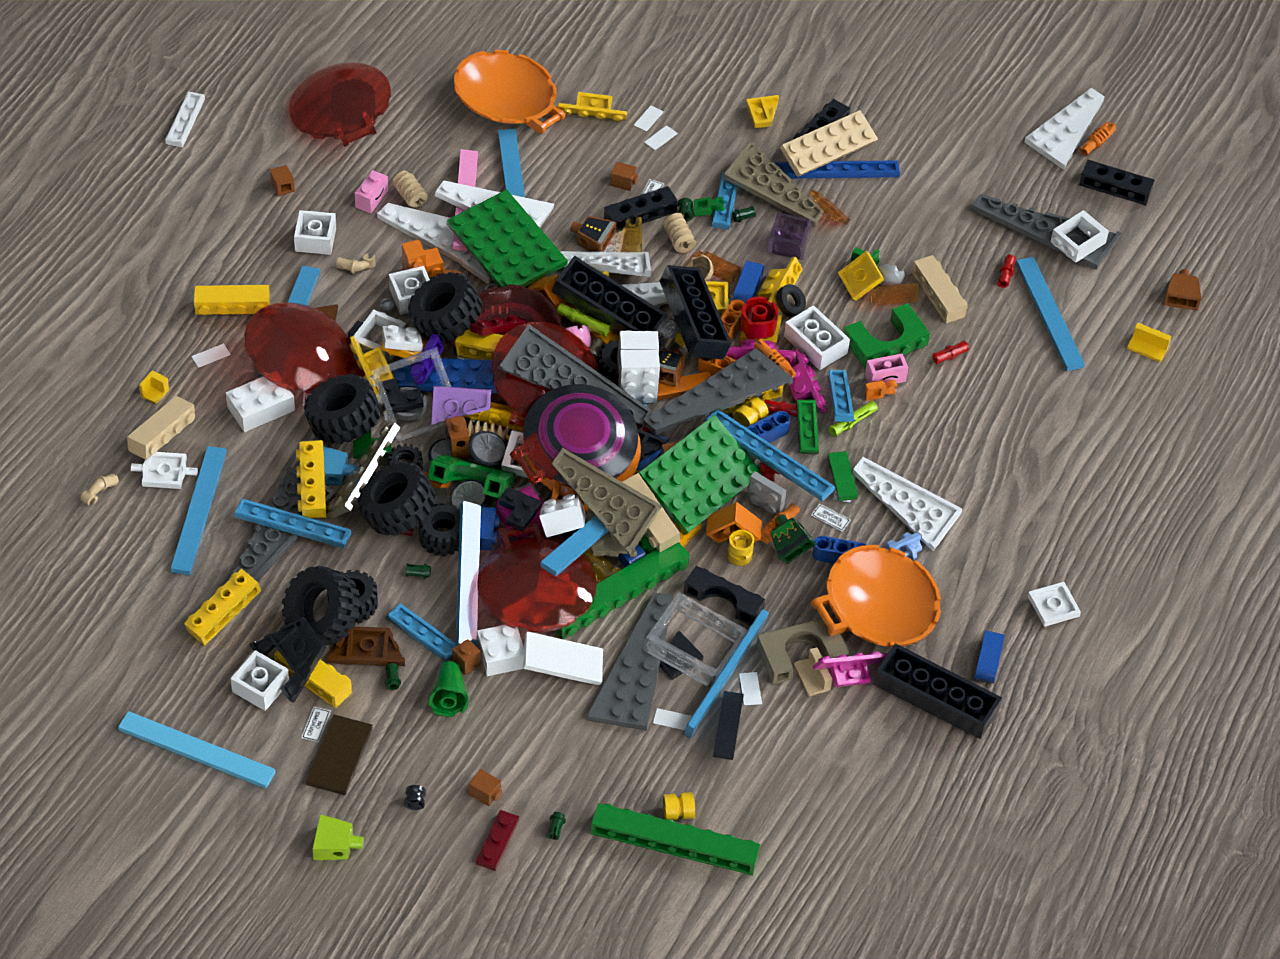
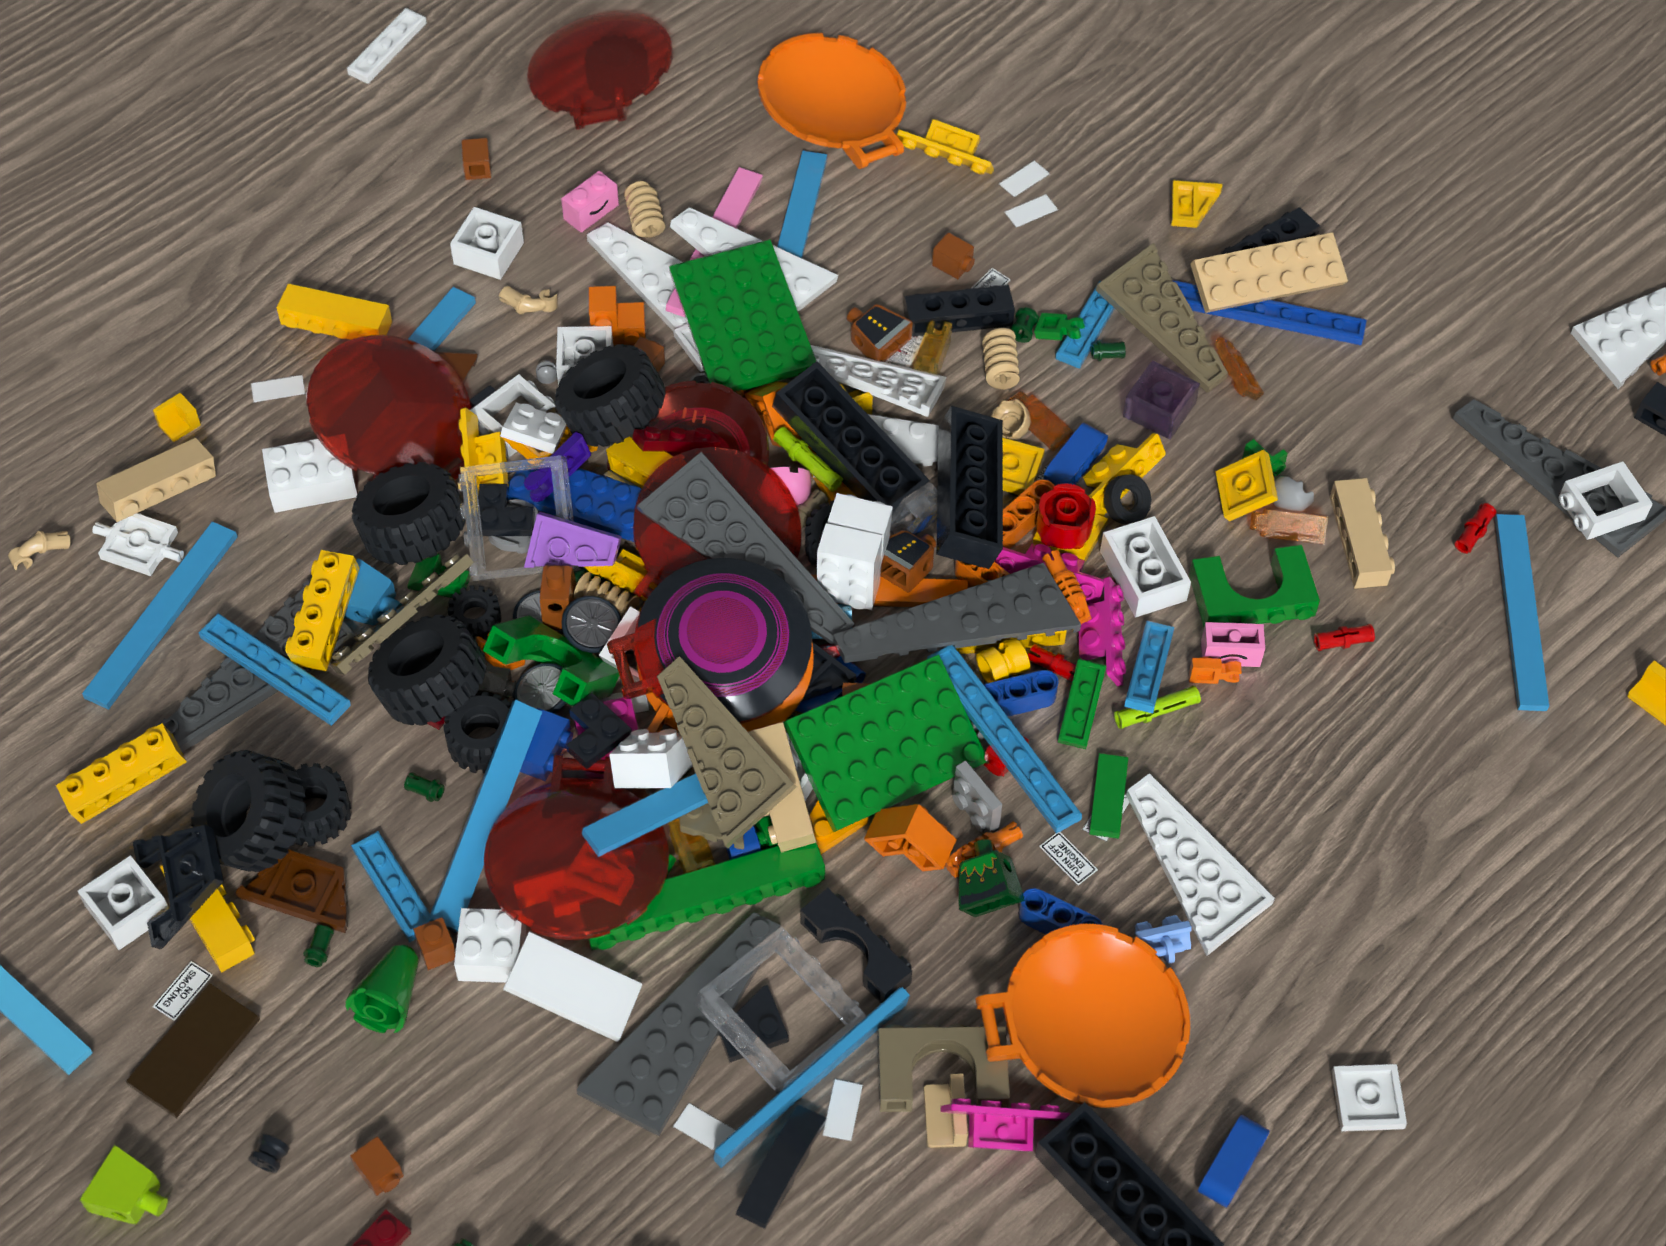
camera: 20 degrees right, 5 degrees up
yellow wheel [727,530,754,566] -> none

